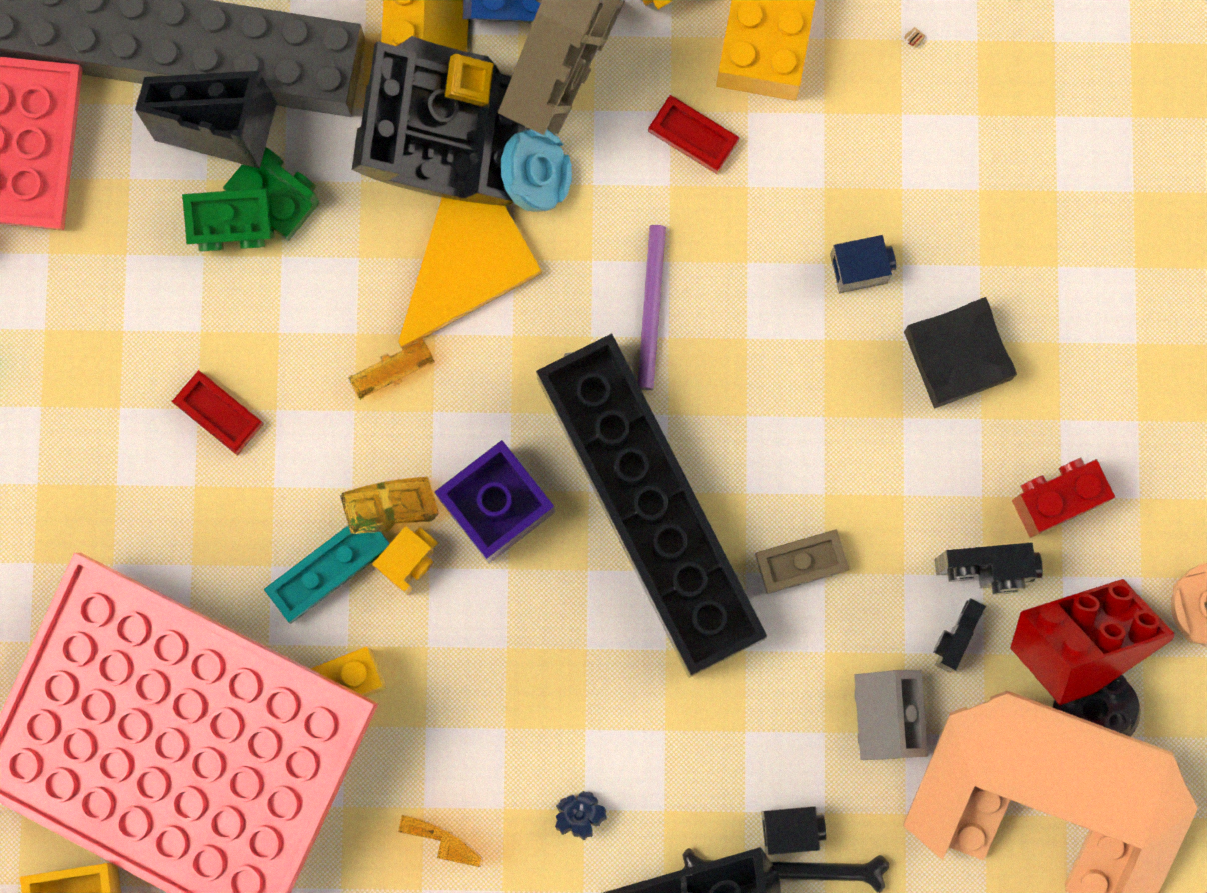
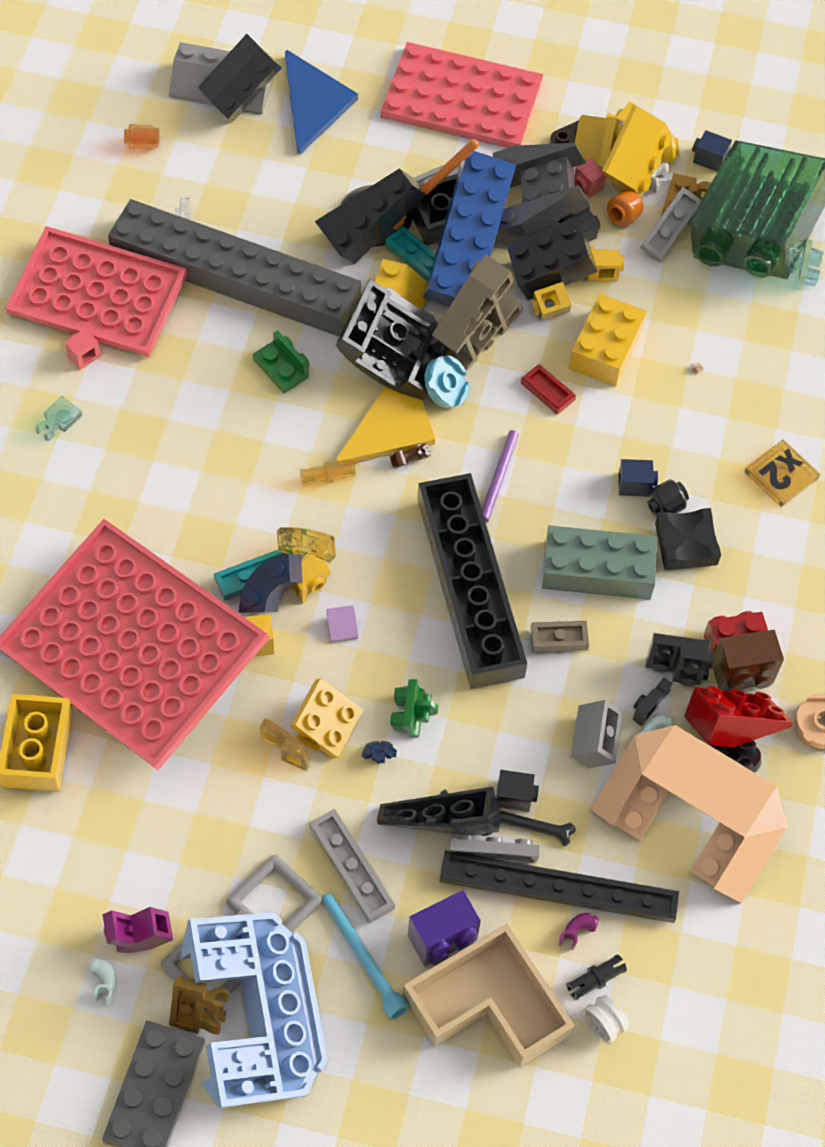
camera: 10 degrees right, 20 degrees down
black wedge [135,71,277,169] -> none
red tile [171,370,264,456] -> none
green bracket [182,188,275,252] -> none
dark purple brick [434,440,555,564] -> none
yellow tile [445,54,494,107] -> none
none -> dark blue brick [239,554,302,613]
none -> yellow plate [290,678,363,759]
none -> lavender slope [326,605,358,642]
none -> reddish brown arm [389,443,432,468]
none -> green hips [390,679,439,738]
none -> sand green brick [542,525,657,600]
none -> light aqua arm [640,714,674,733]
none -> black head [647,479,689,515]
none -> reddish brown brick [712,629,784,691]
none -> clear yellow tile [744,439,820,507]

